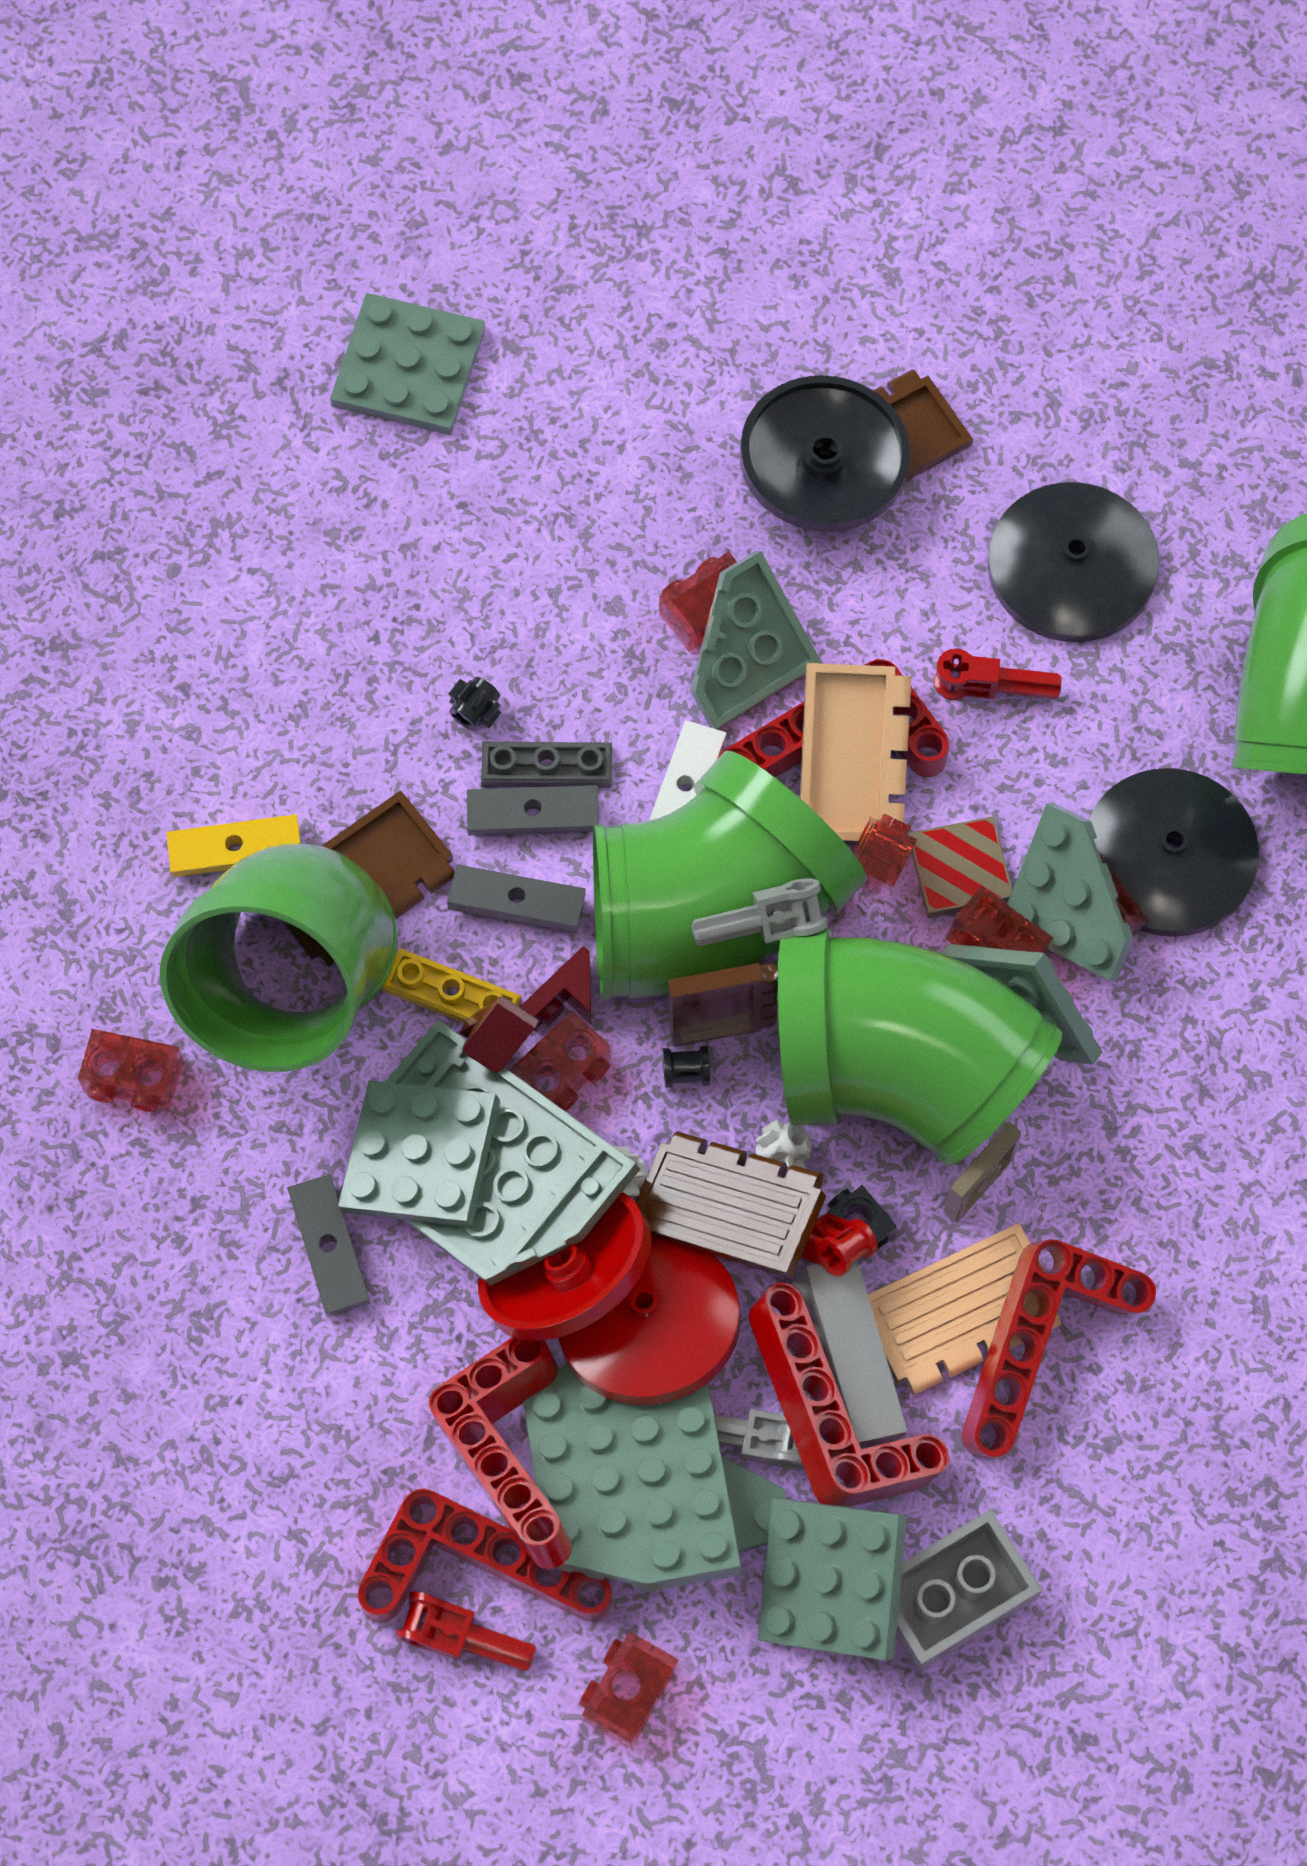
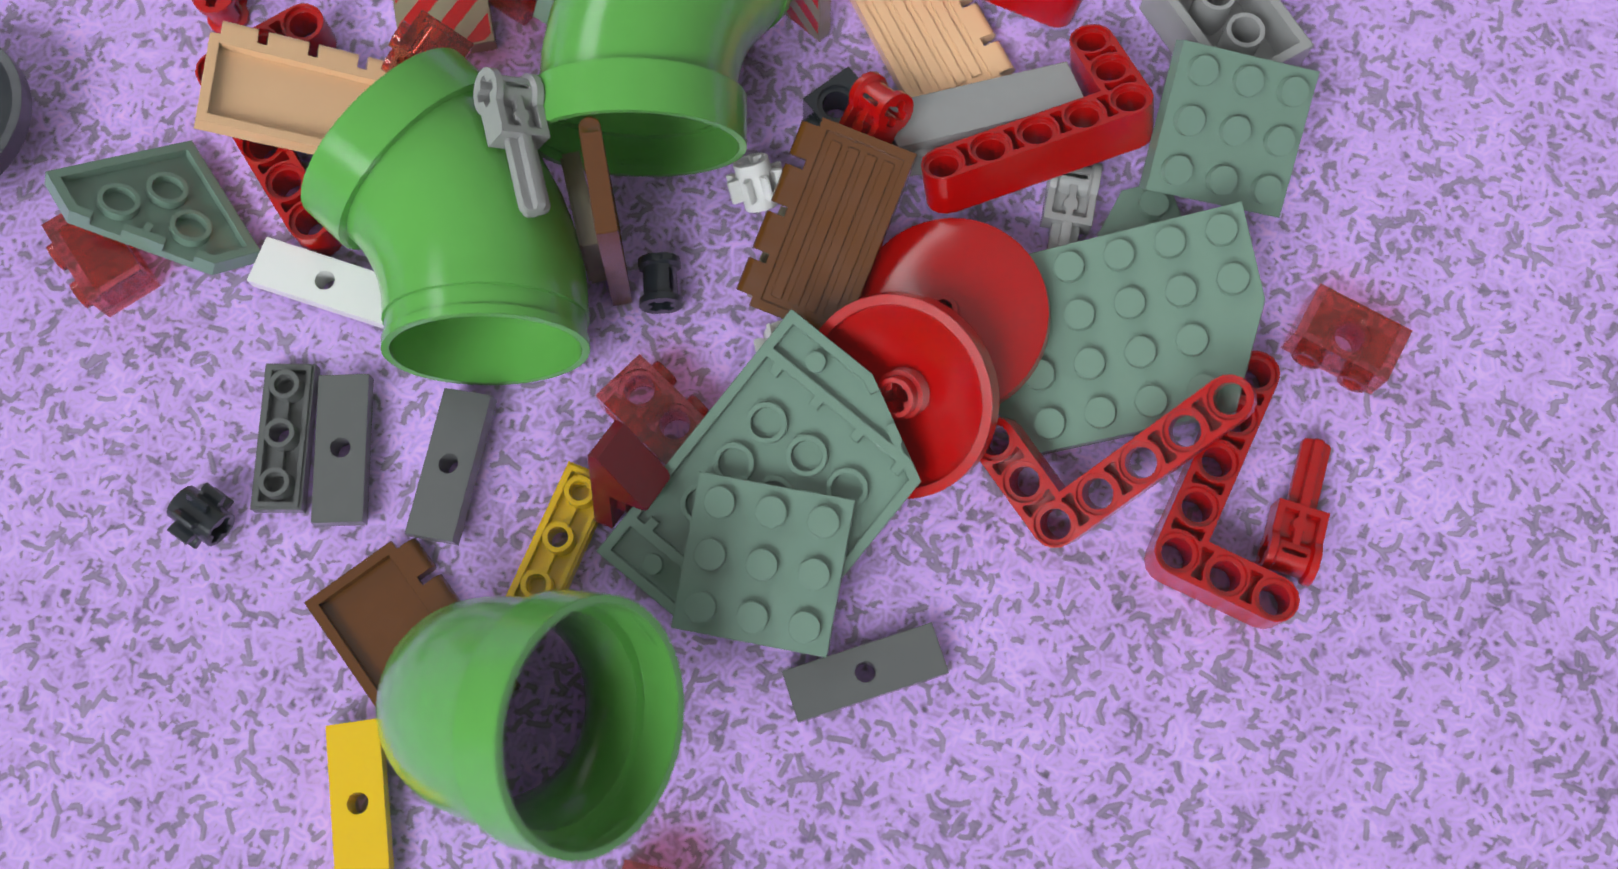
camera: 90 degrees left, 5 degrees up
dark red slope [520,946,591,1031] -> none

